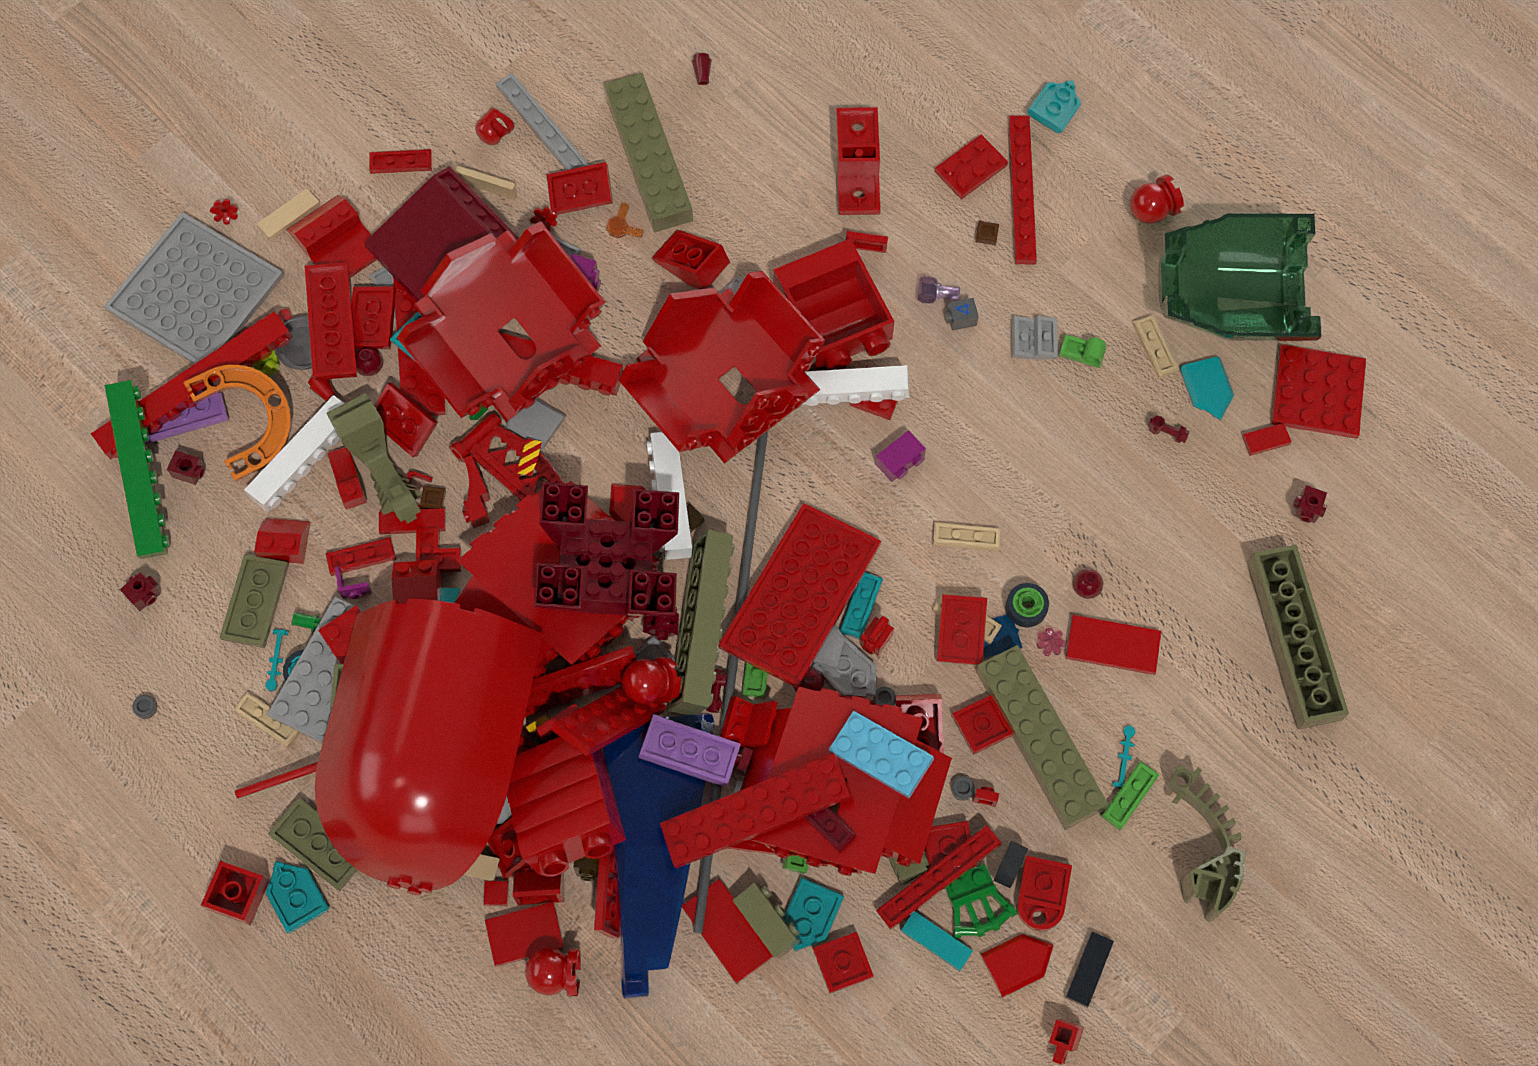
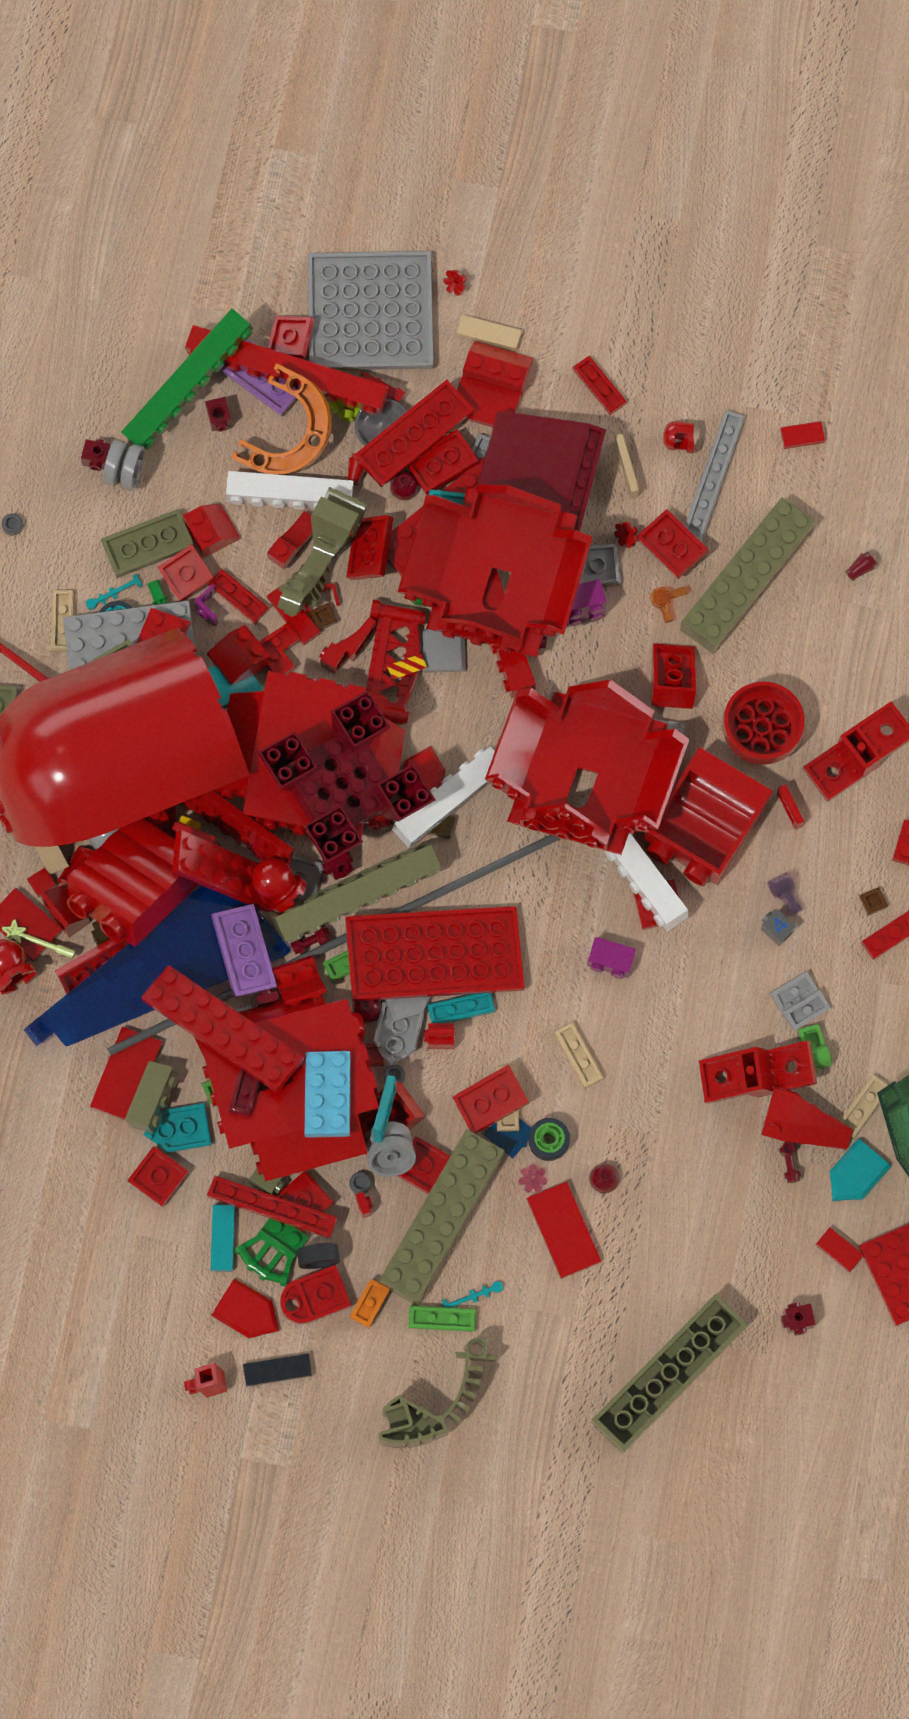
camera: 55 degrees right, 5 degrees up
none -> yellowish green piece [2,920,76,958]
none -> light grey wheel [103,439,145,491]
none -> red plate [157,544,215,602]
none -> red plate [267,316,315,358]
none -> orange plate [349,1279,390,1329]
none -> light grey wheel [364,1122,416,1177]
none -> teal tile [373,1075,397,1143]
none -> red bracket [699,1041,817,1104]
none -> red wheel [722,681,805,765]
none -> red wedge [761,1086,853,1150]
none -> red tile [780,421,825,449]

